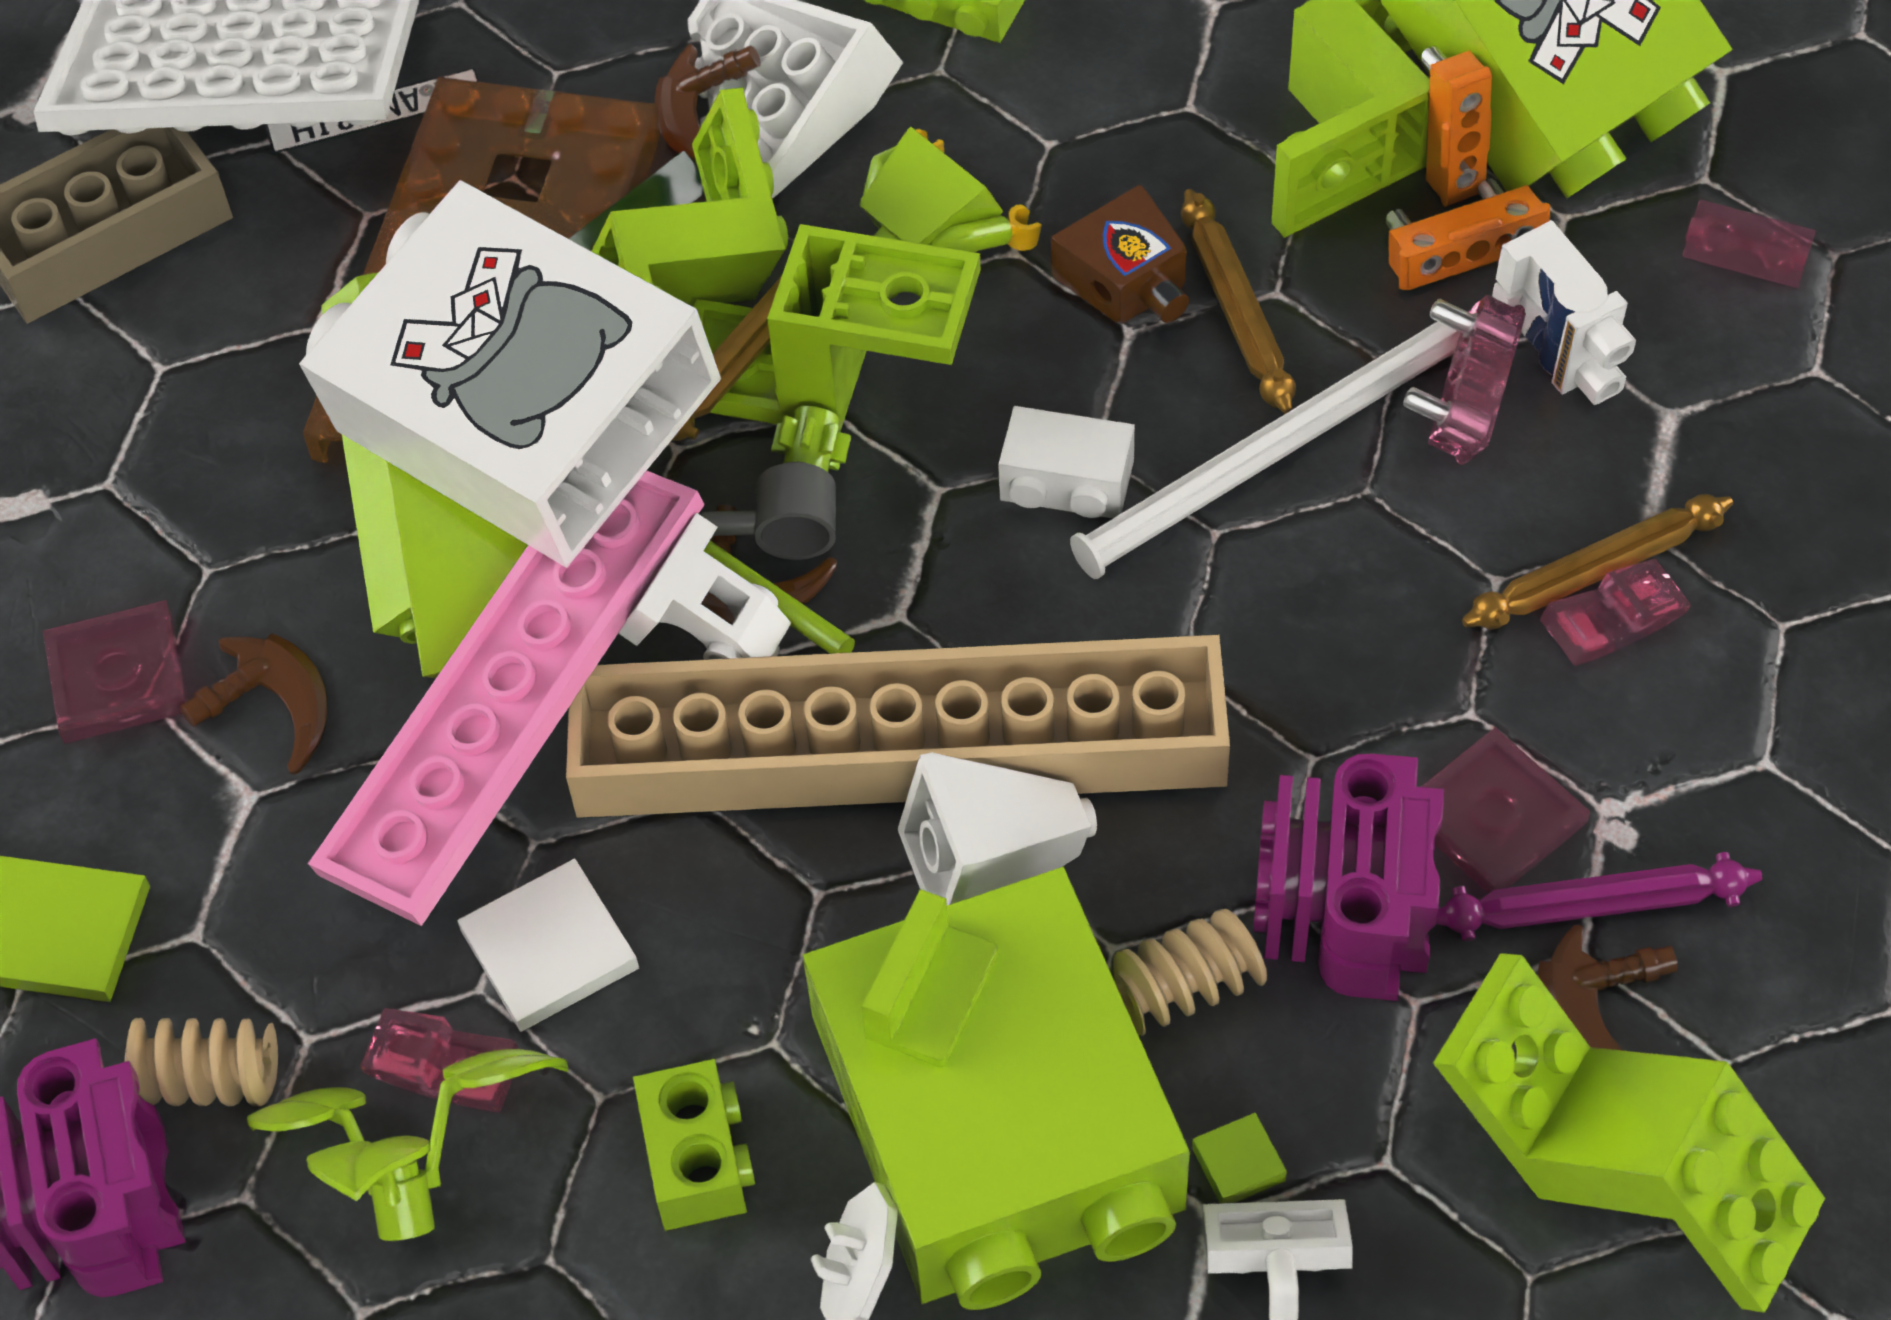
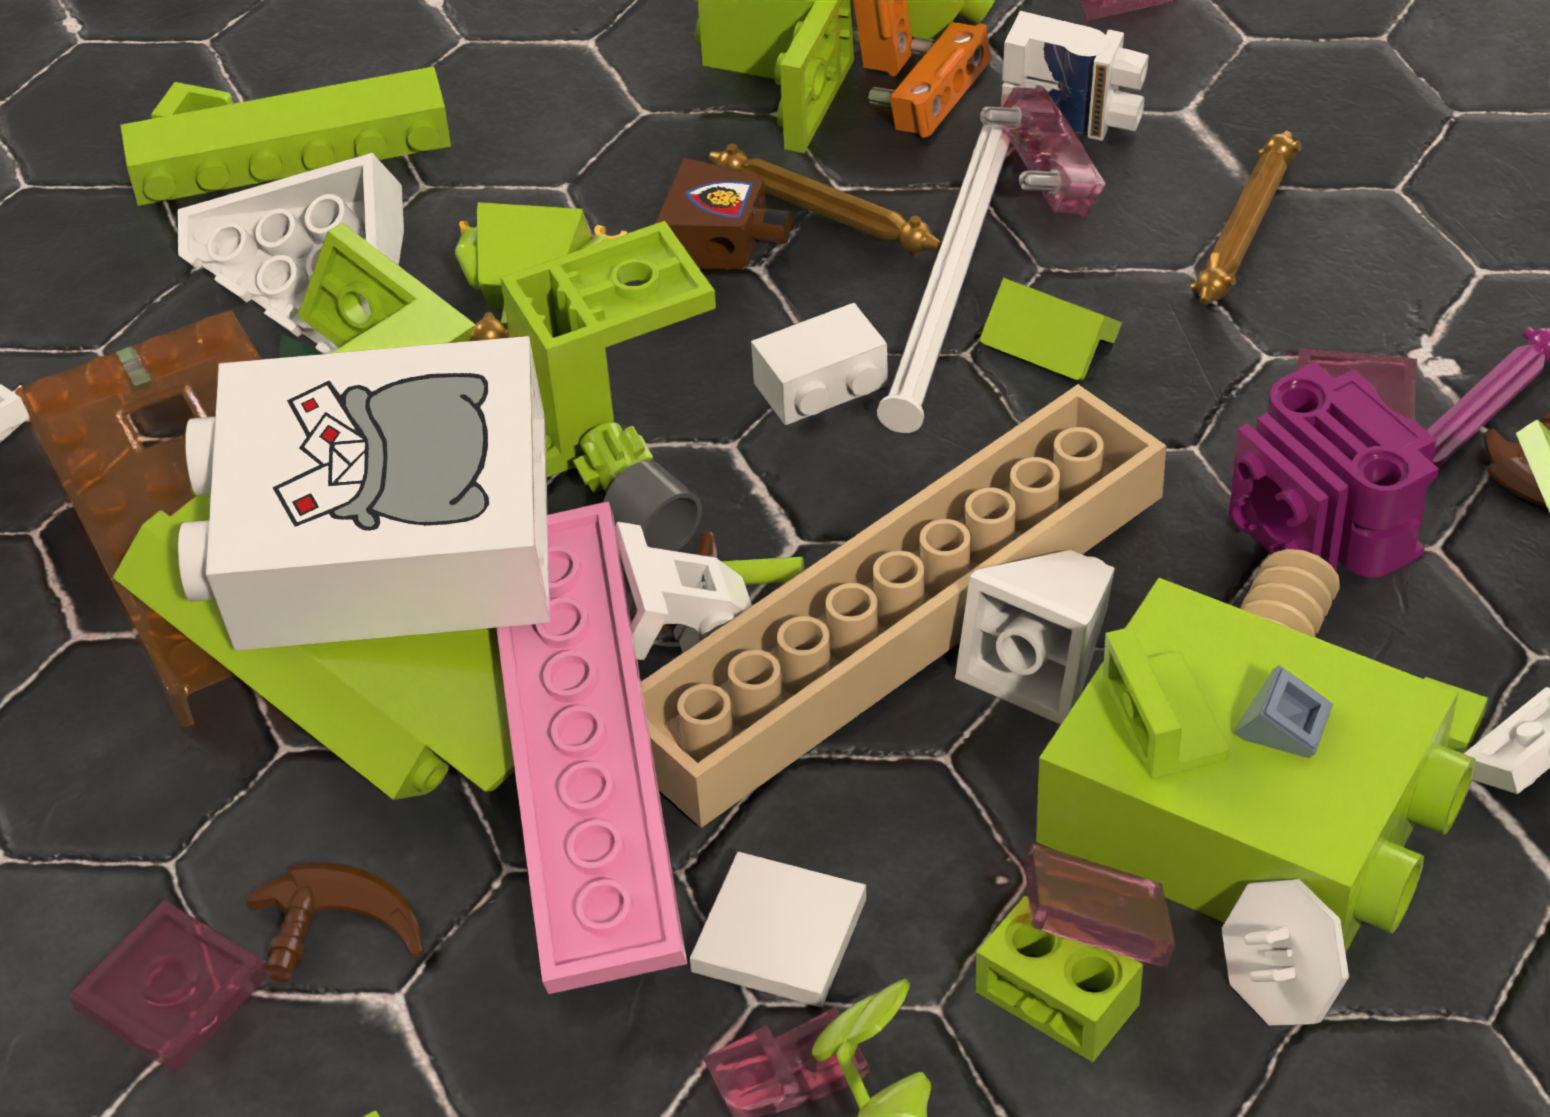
camera: 40 degrees left, 10 degrees down
reddish brown piece [654,44,761,161] -> none
clear pink slope [1540,559,1691,666] -> none
none -> lime panel [980,278,1122,381]
none -> tile [1024,843,1175,967]
none -> sand blue slope [1235,665,1333,758]

